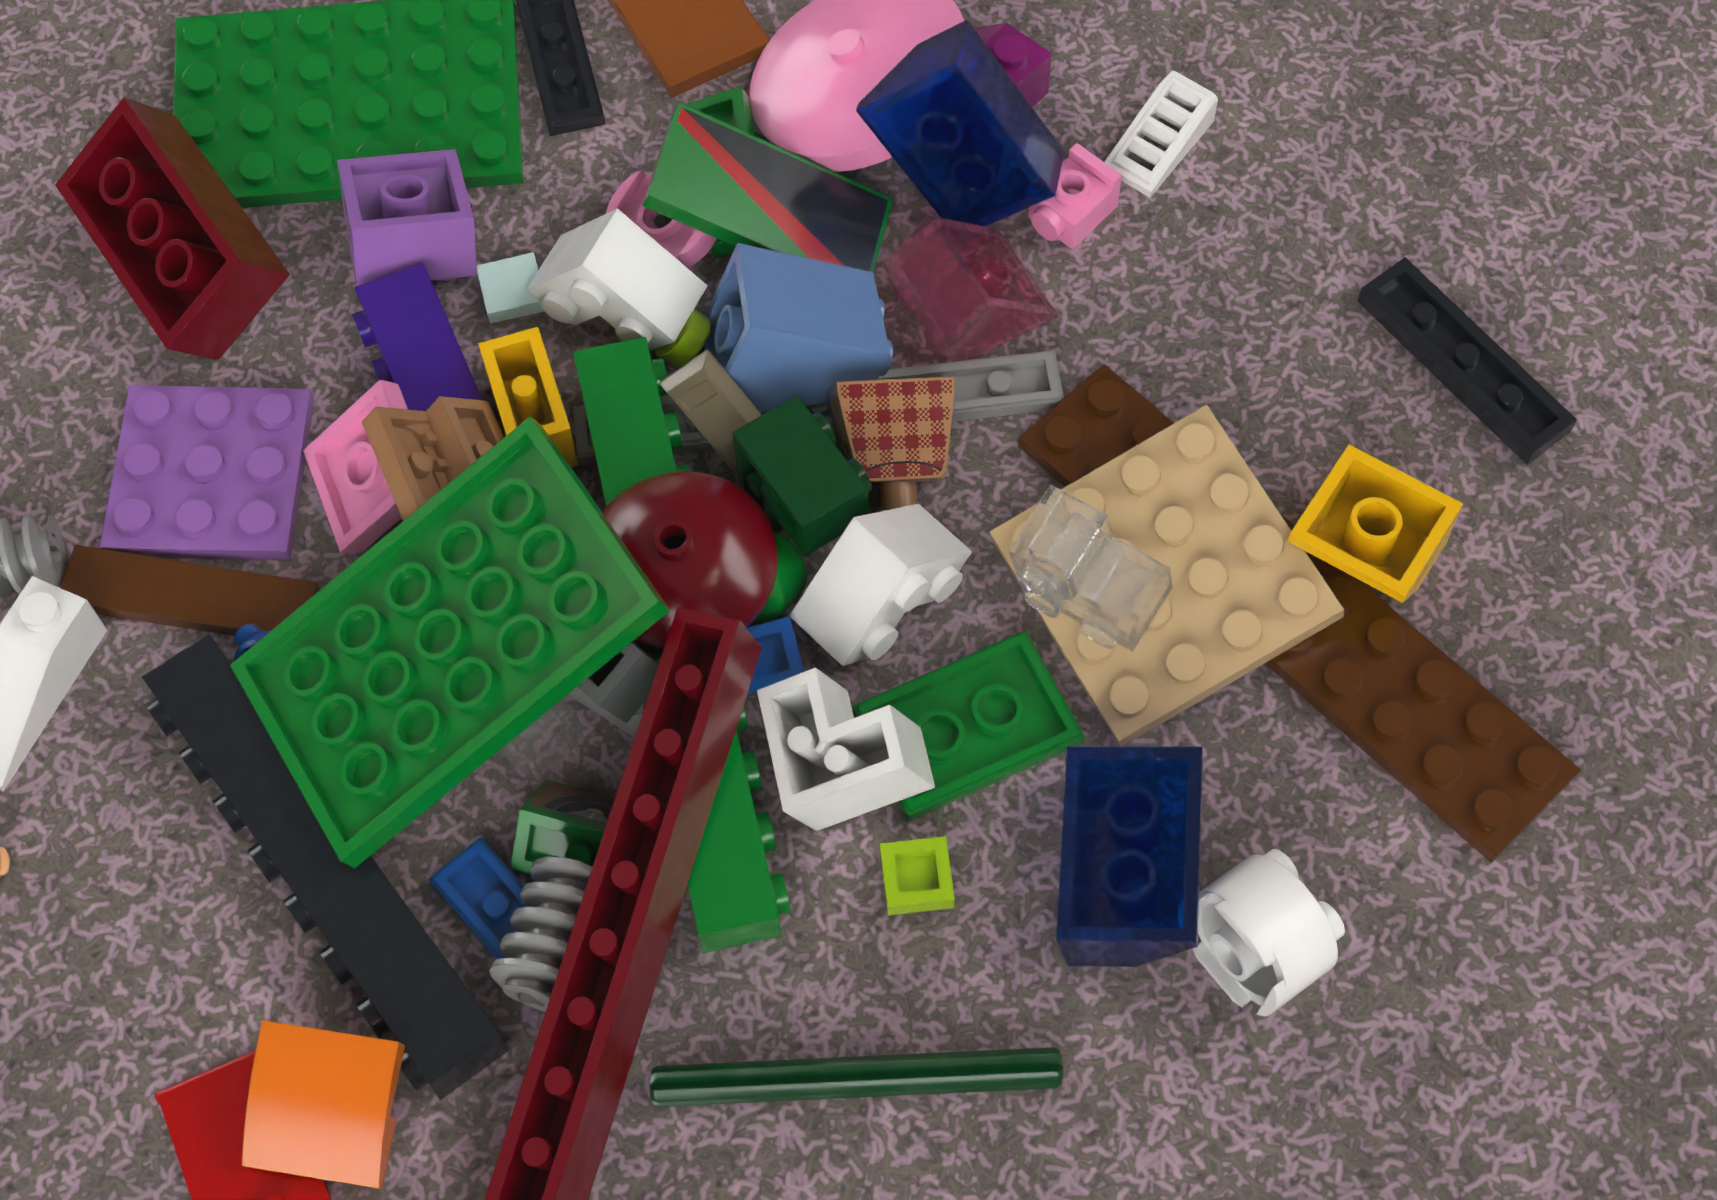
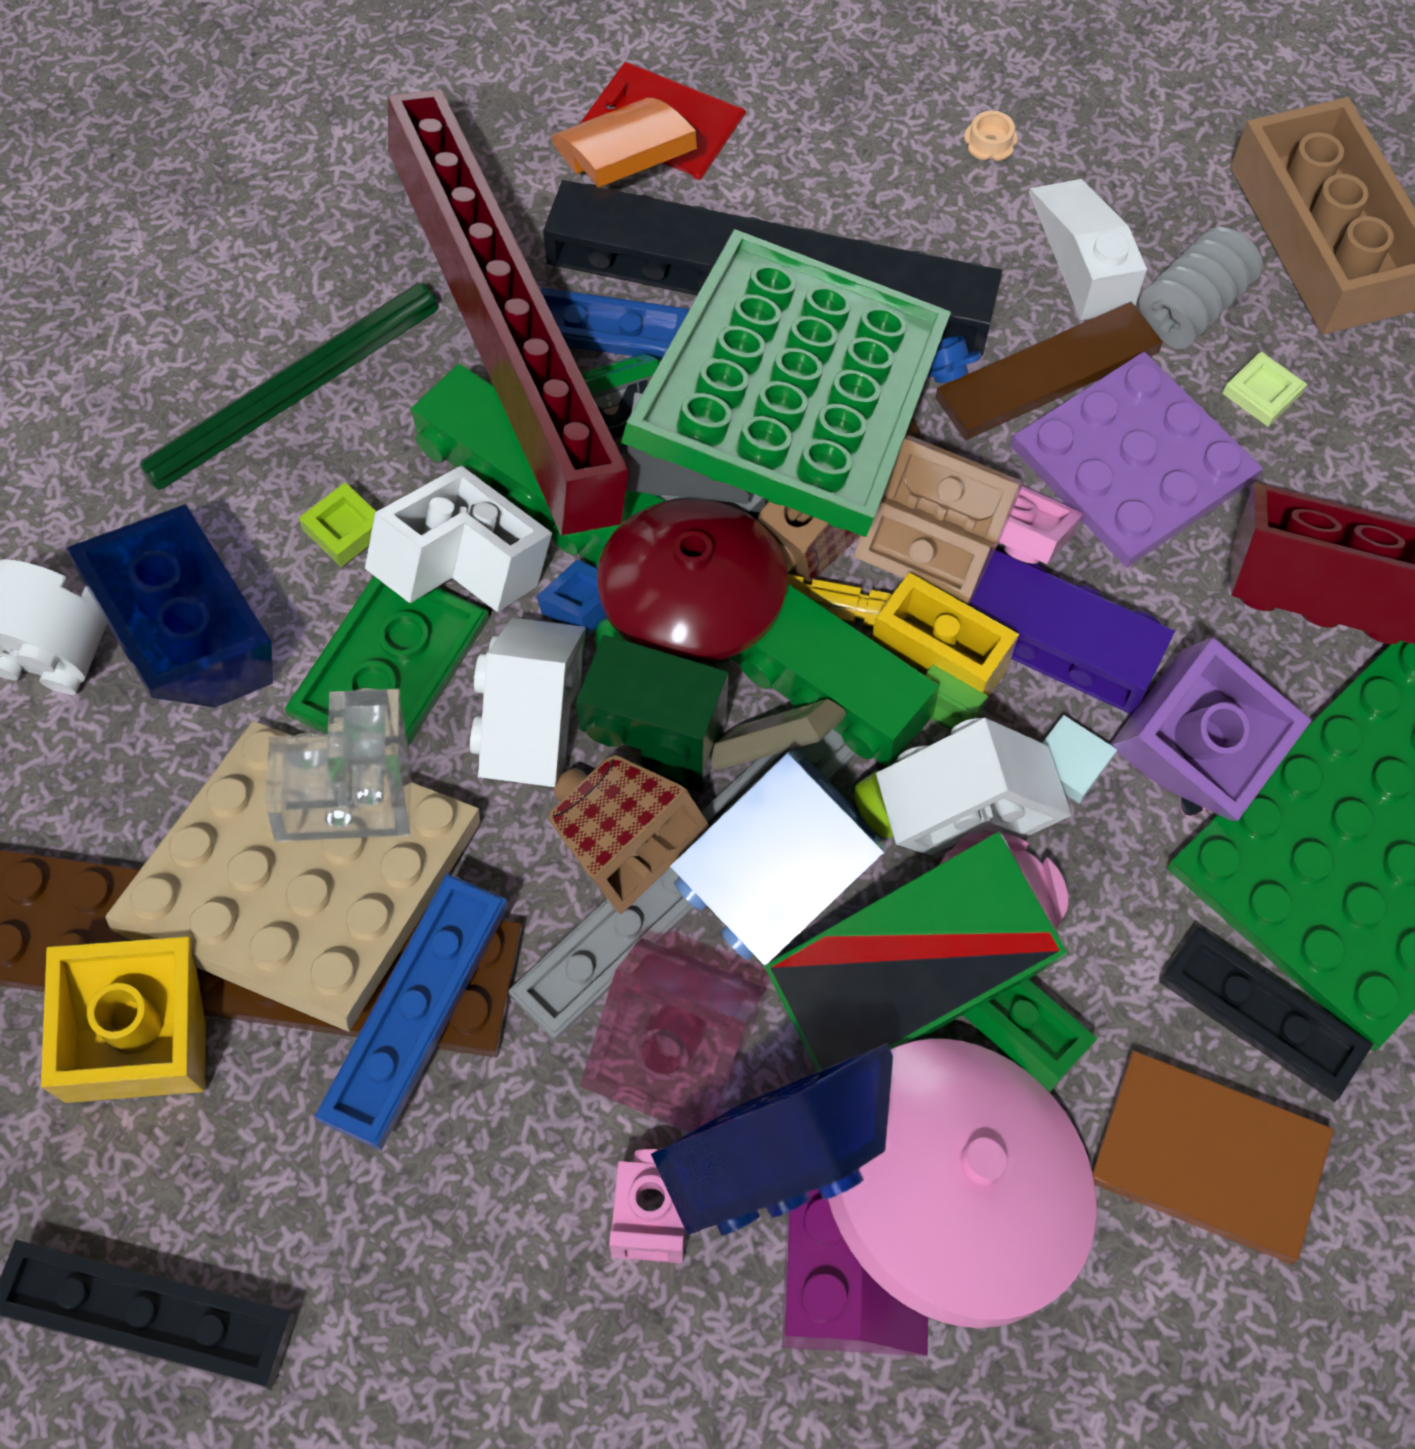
camera: 140 degrees right, 0 degrees up
light grey piece [489,856,592,1012] -> none
white slope [1105,71,1218,197] -> none
none -> blue tile [314,873,509,1151]
none -> bright green tile [925,665,988,730]
none -> yellowish green tile [1222,351,1307,427]

